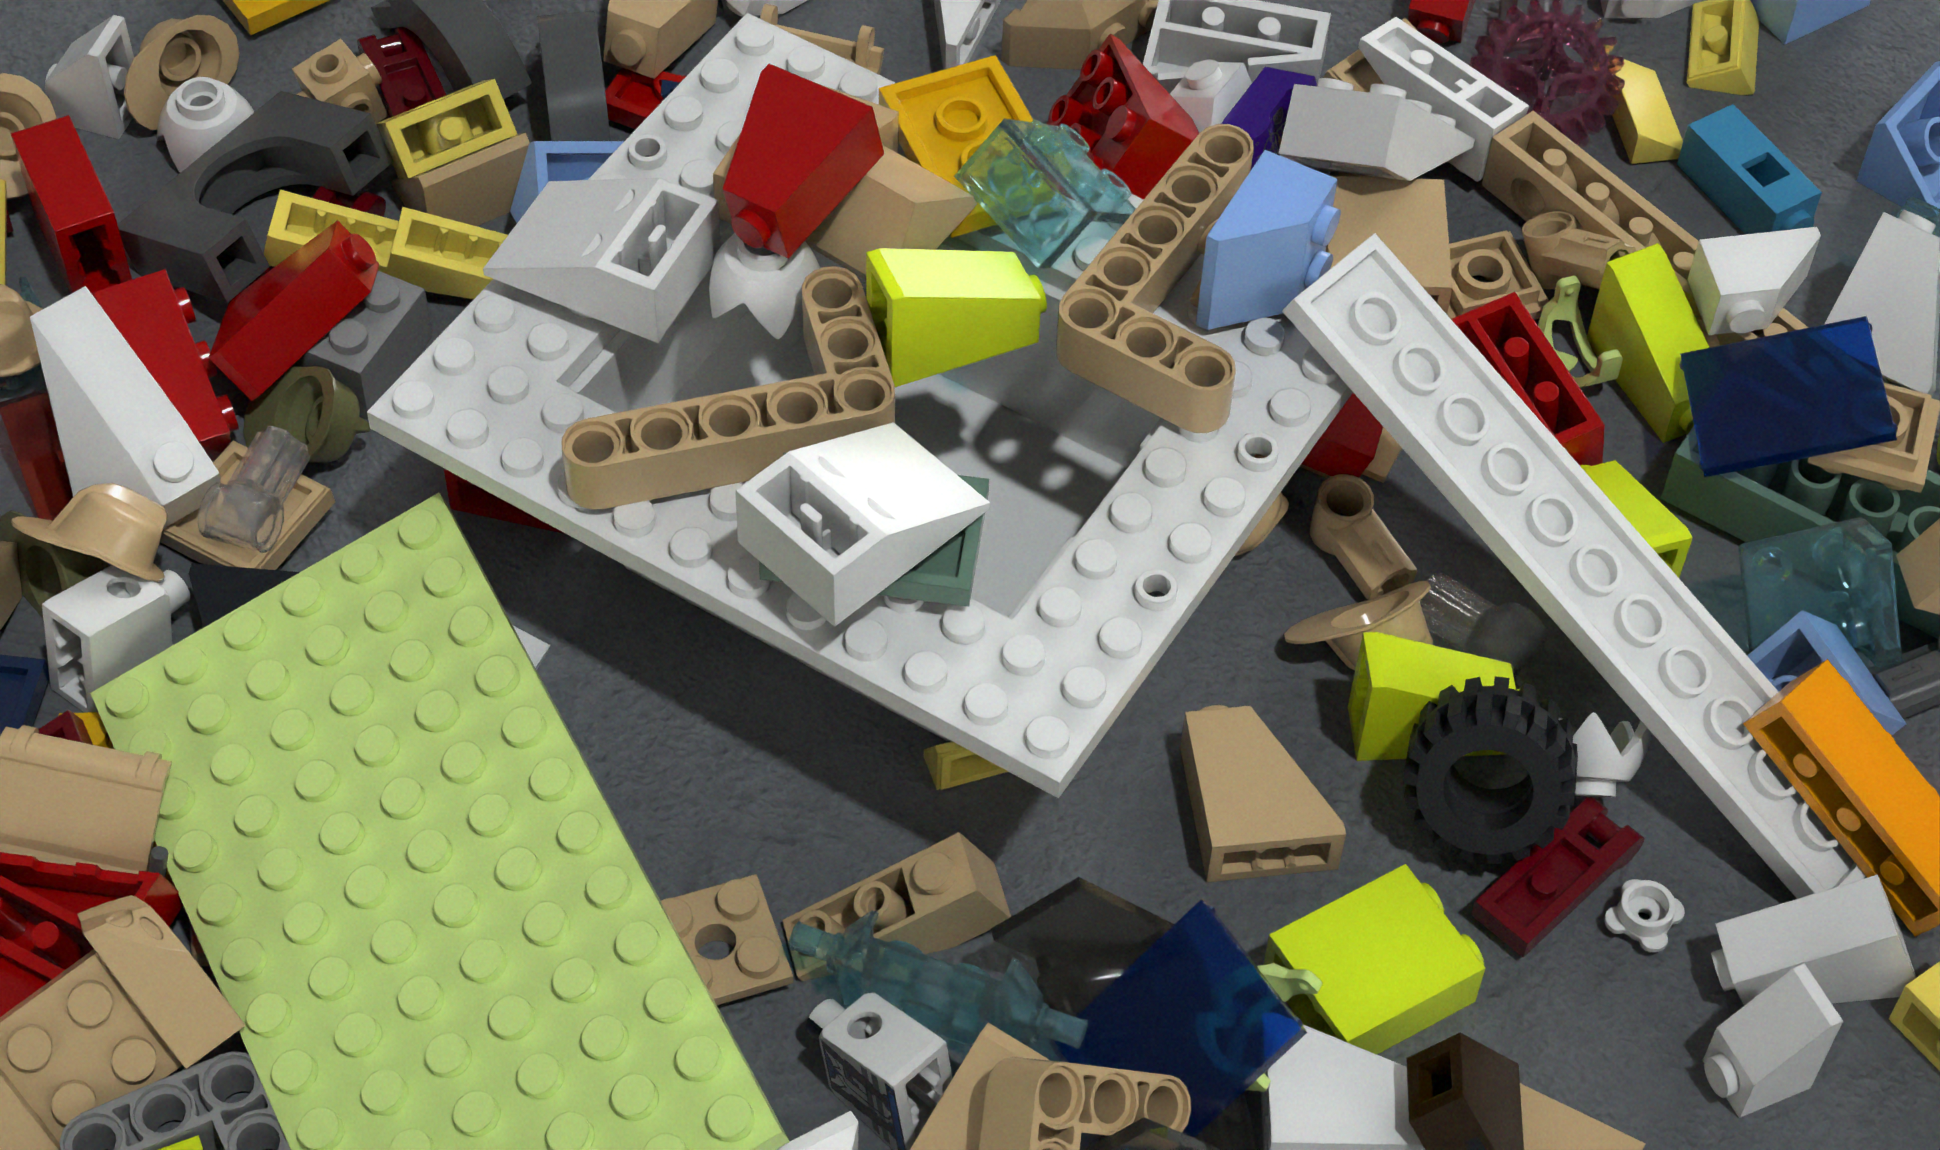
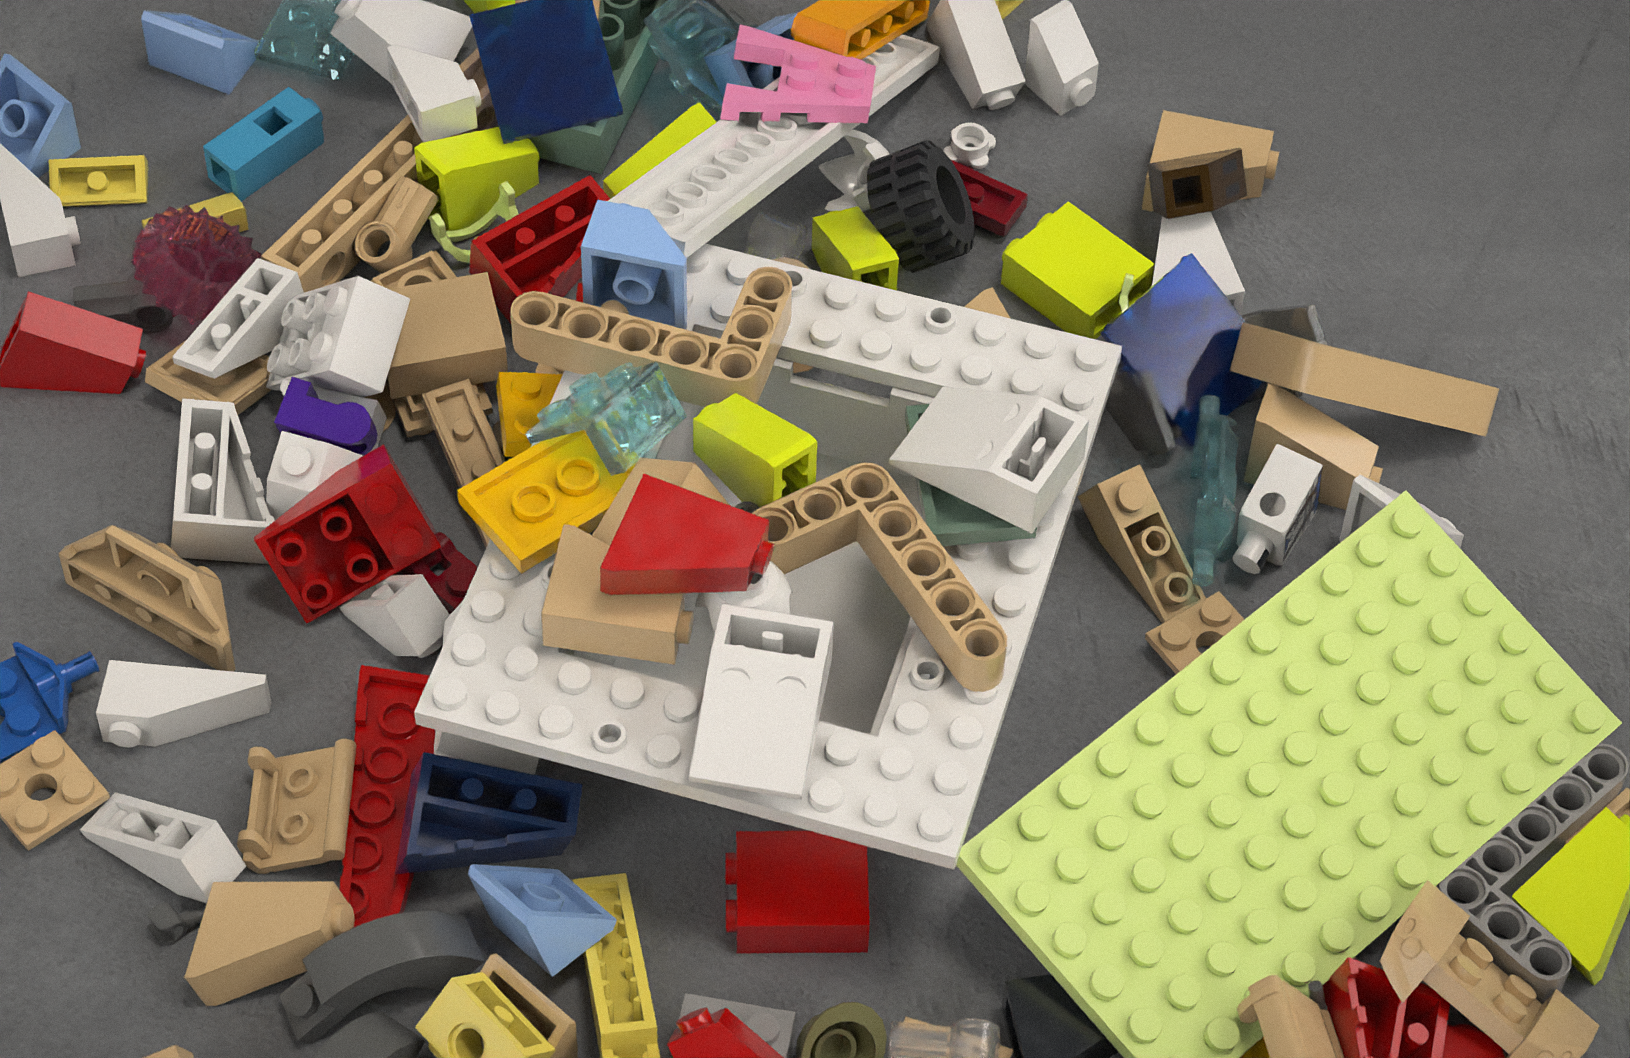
camera: 105 degrees left, 0 degrees up
none -> bright pink wing [720,25,876,123]

